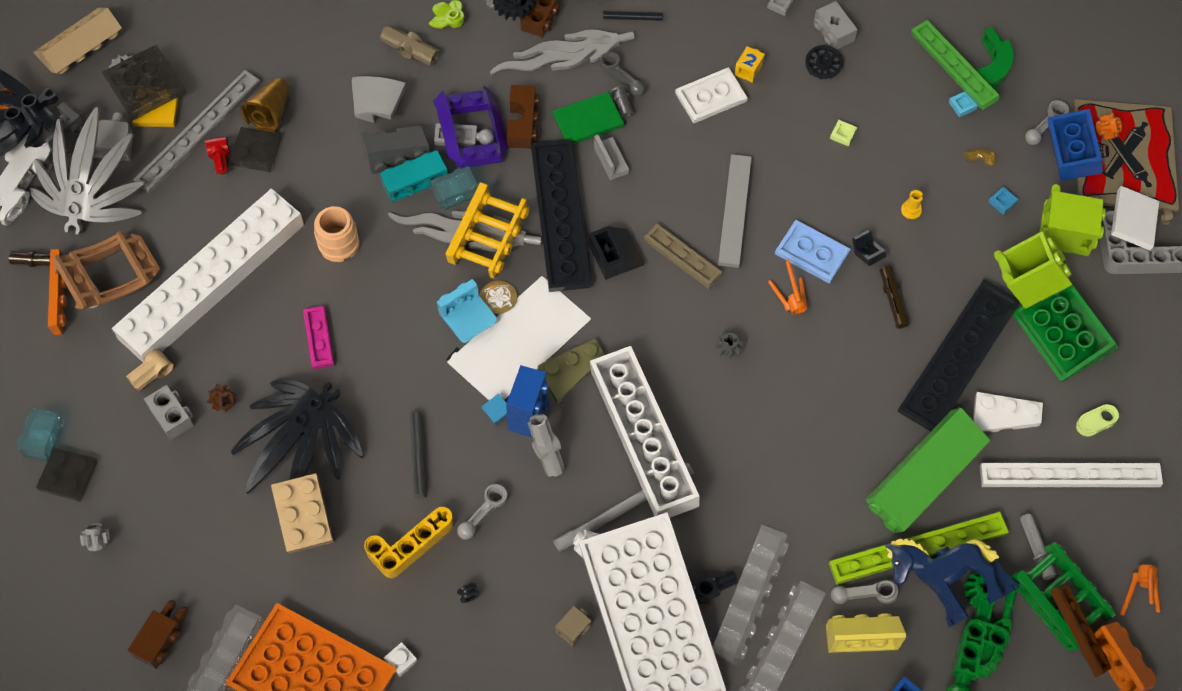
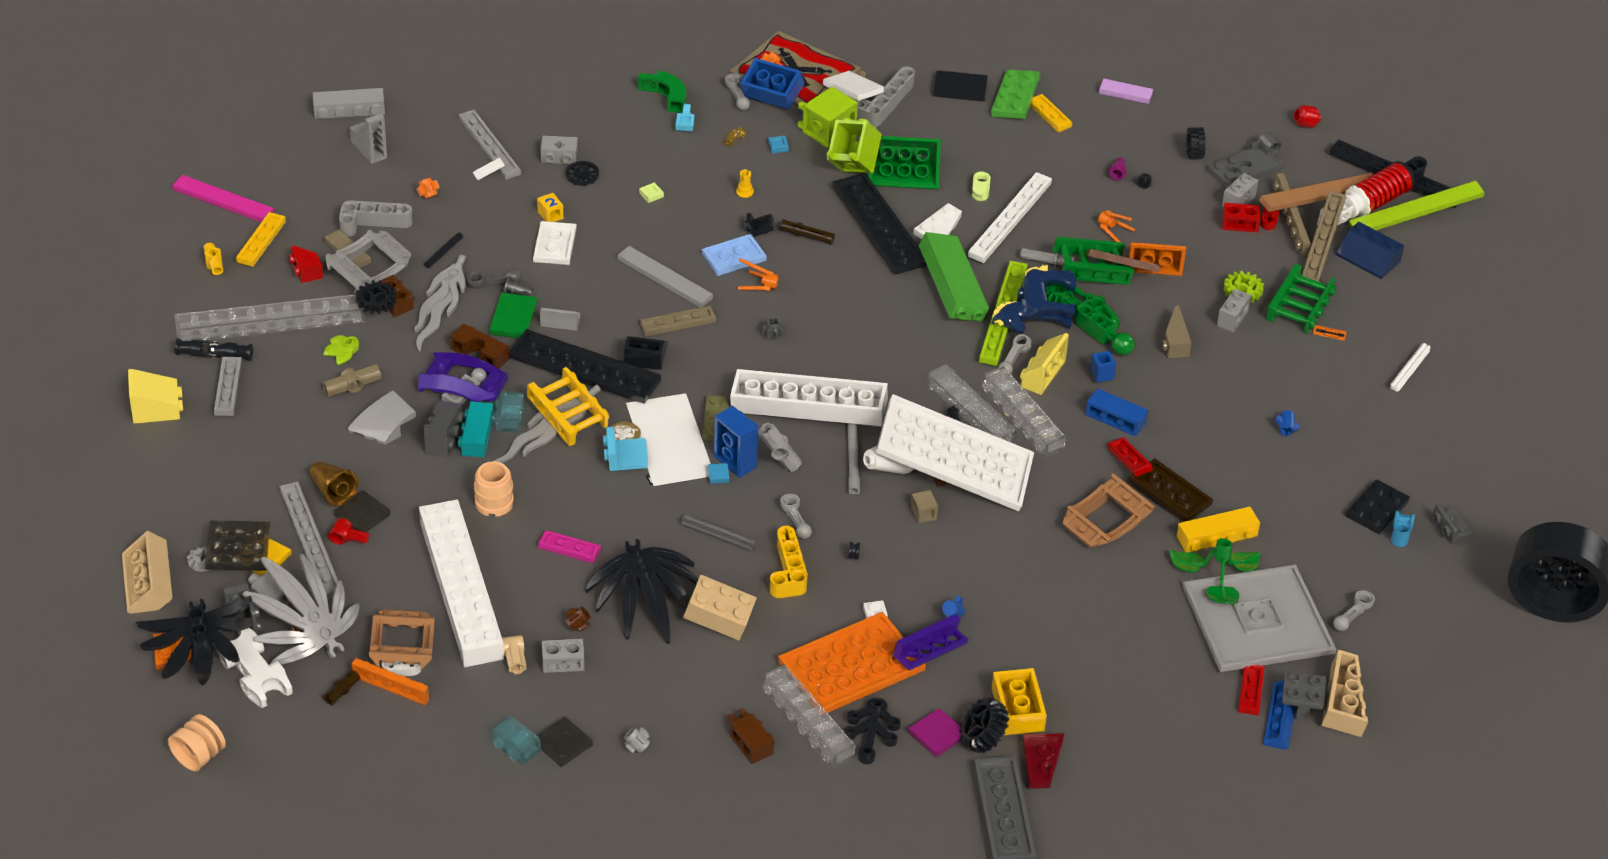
camera: 60 degrees left, 20 degrees down
bright green plate [911,20,999,110] -> none

